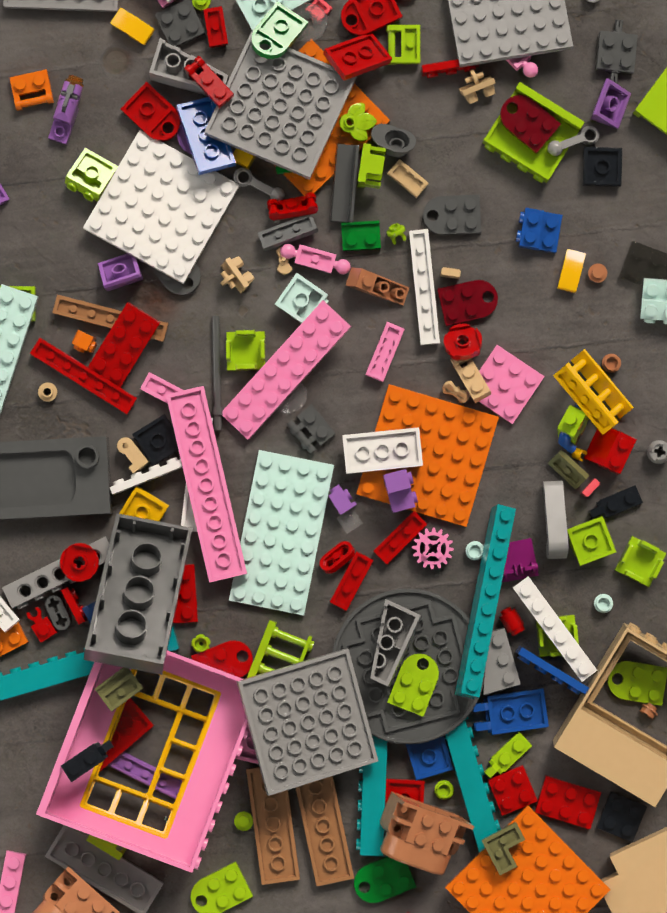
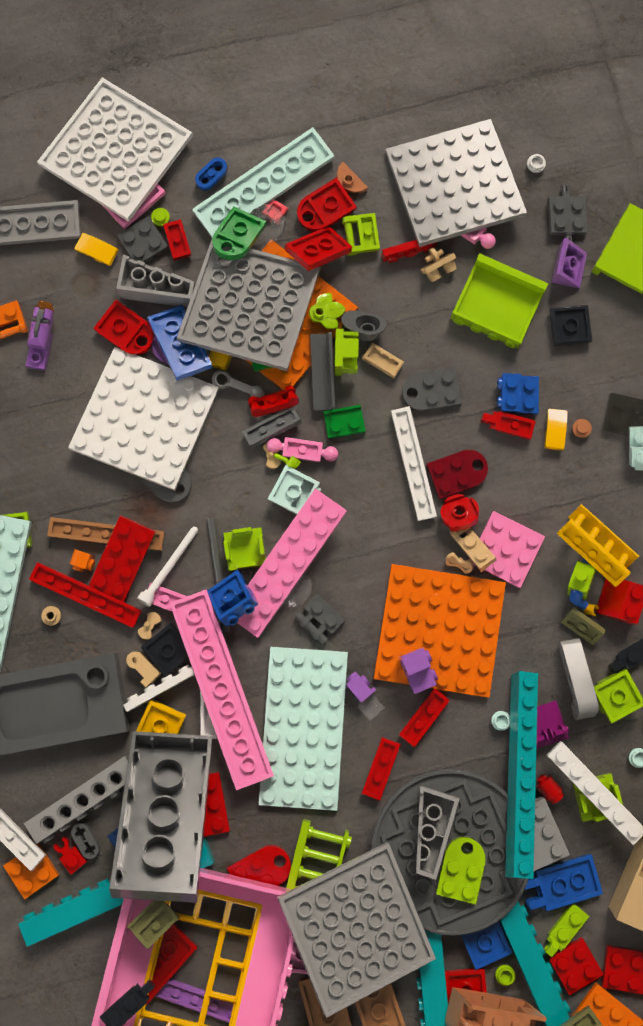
camera: 10 degrees left, 5 degrees down
red plate [60,543,99,582] -> none
red plate [61,587,88,625] -> none
plate [65,148,118,202] -> none
medium lavender slope [98,253,143,291] -> none
red plate [184,56,234,108] -> none
lime plate [191,634,211,653] -> none
tan hips [221,256,254,294] -> none
red plate [319,541,355,574] -> none
white plate [342,427,423,474] -> none
nougat slope [345,267,410,306] -> none
bright pink plate [365,322,405,382] -> none
lime plate [386,223,406,245] -> none
bright pink gear [412,528,454,569] -> none
tan tile [440,267,461,279] -> none
dark red plate [500,95,561,154] -> none
blue plate [515,646,589,695] -> none
light grey piece [547,126,599,156] -> none
coral tile [580,478,600,497] -> none
nougat plate [602,354,621,373] -> none
none -> white piece [137,527,198,607]
none -> tan piece [138,612,162,640]
none -> blue plate [207,570,259,626]
none -> lime hand [274,453,301,469]
none -> red hinge [481,411,536,440]

